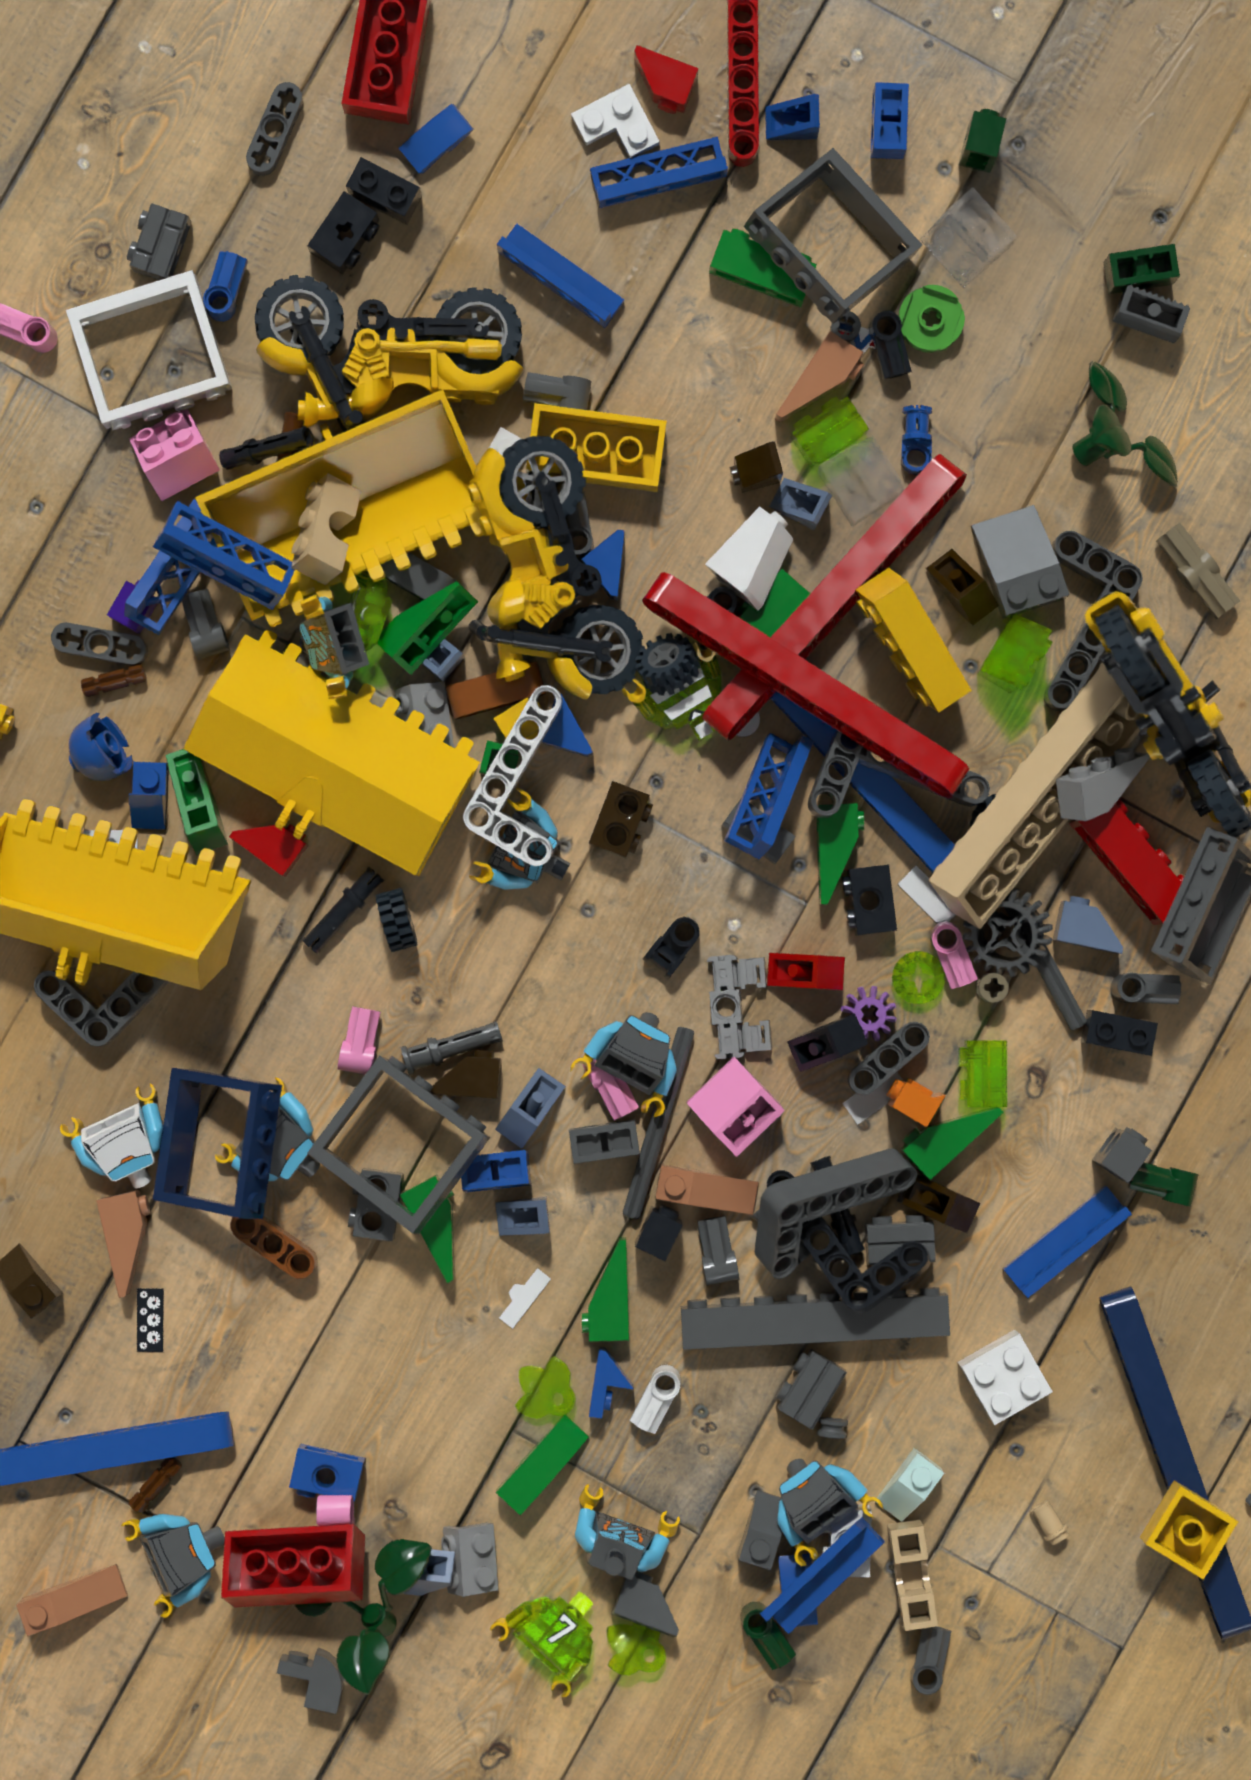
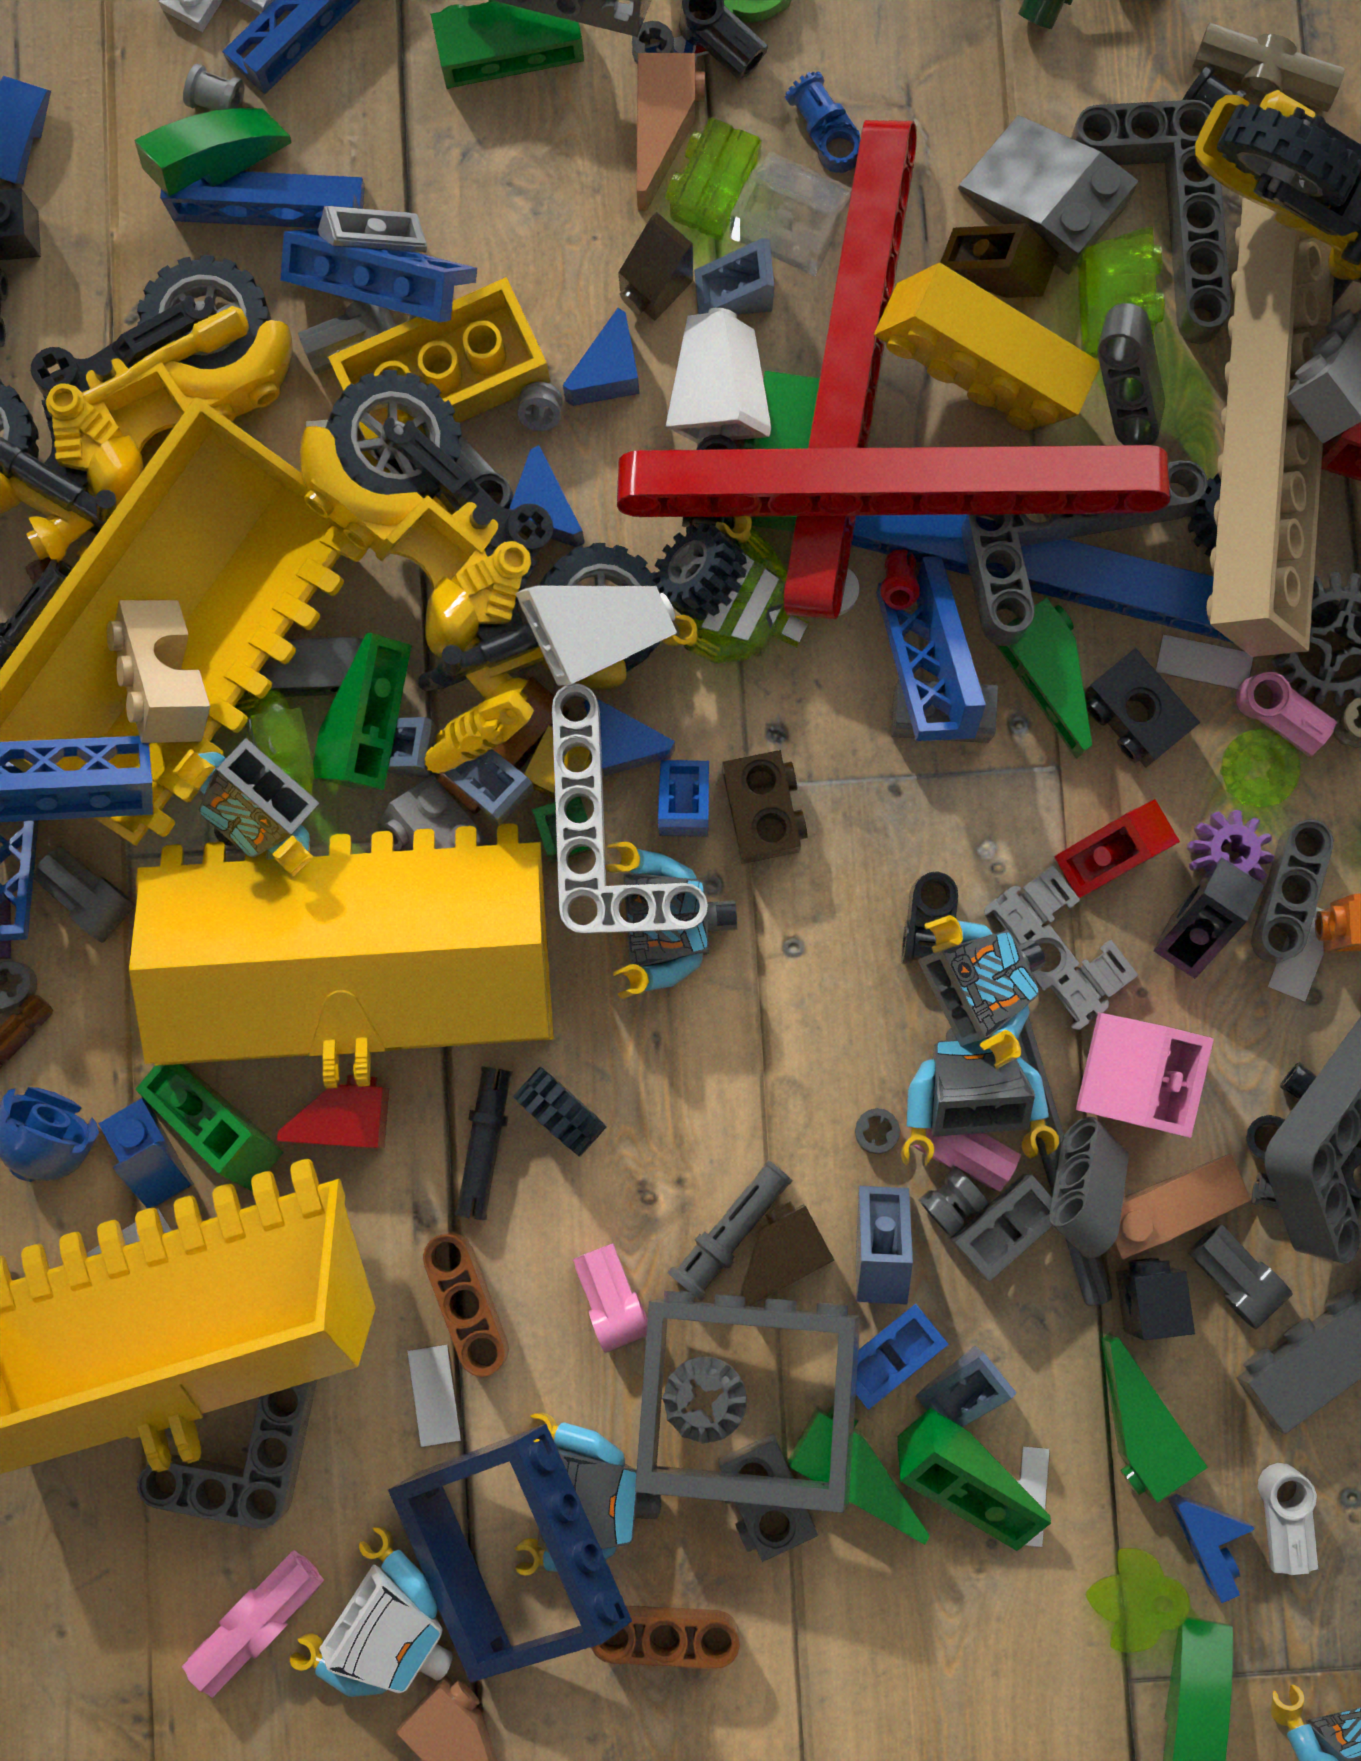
camera: 25 degrees left, 5 degrees down
none -> green slope [134,108,292,197]
none -> bright pink piece [182,1550,324,1698]
none -> light grey bush [183,63,245,111]
none -> blue fence [280,228,477,322]
none -> light grey slope [318,206,427,253]
none -> white sticker [408,1345,461,1447]
none -> dark orange beam [423,1232,509,1377]
none -> yellow hinge [424,690,534,774]
none -> sand blue slope [444,749,534,826]
none -> white slope [515,586,677,686]
none -> light grey bush [518,382,562,431]
none -> blue slope [563,308,639,406]
none -> blue slope [658,760,709,837]
none -> dark grey gear [662,1357,747,1444]
none -> dark grey bush [855,1108,900,1154]
none -> red pin [880,550,920,610]
none -> green slope [897,1408,1051,1551]
none -> torso [918,915,1045,1069]
none -> dark grey wheel [918,1167,990,1238]
none -> dark grey beam [1049,1117,1129,1258]
none -> dark grey beam [1098,303,1165,445]
none -> black bush [1182,65,1247,109]

